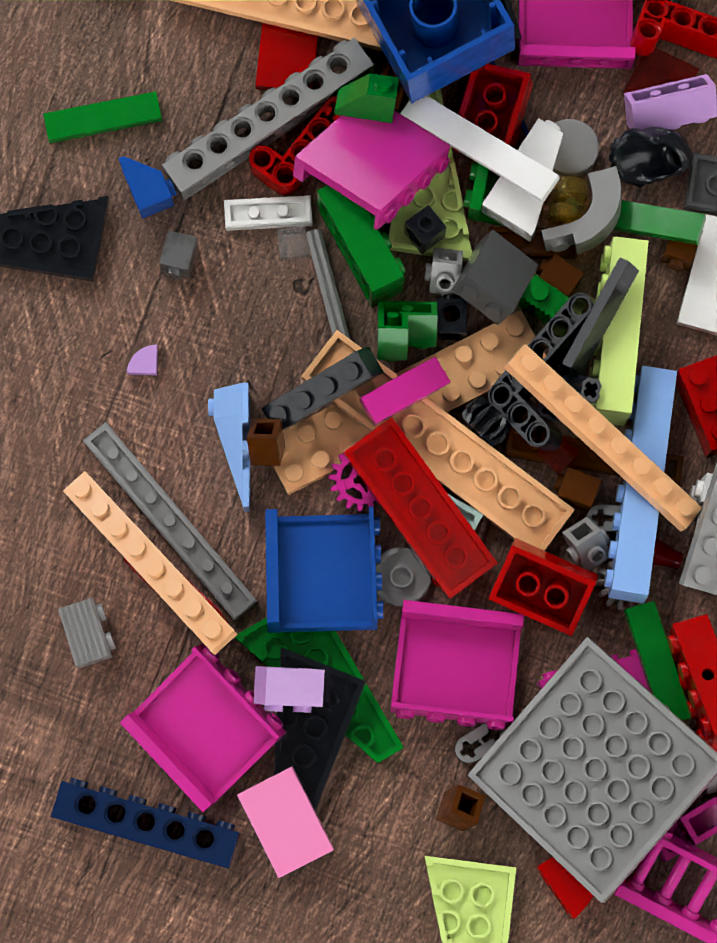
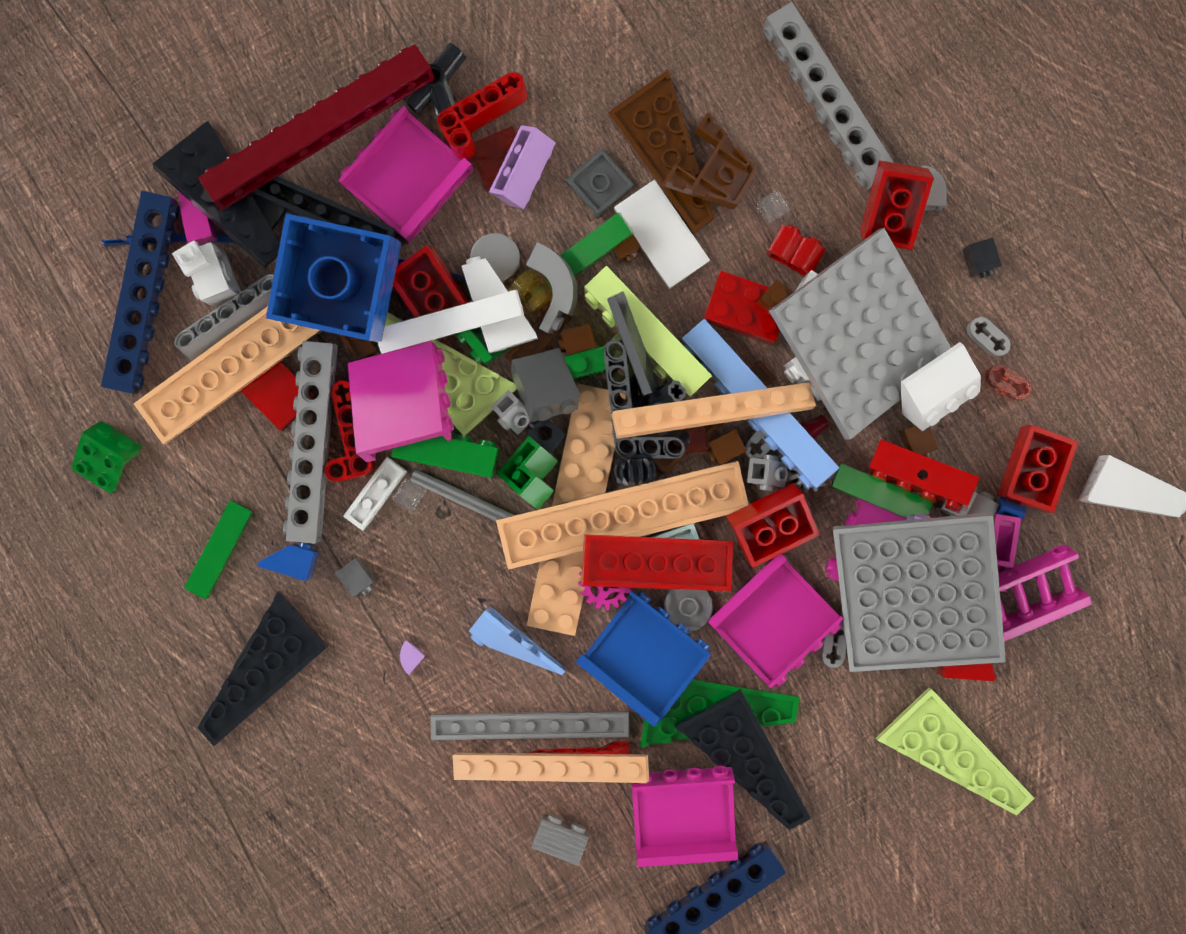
camera: 45 degrees left, 10 degrees up
bright pink tile [237,766,334,878] -> none
reddish brown brick [247,418,285,466] -> none
lavender brick [254,666,325,713] -> none
black arch [261,347,384,431] -> none
green slope [334,73,399,123] -> none
dark pink slope [359,357,451,426] -> none
black brick [404,205,447,254] -> none
reddish brown brick [436,784,486,831] -> none
black piece [609,127,693,187] -> none

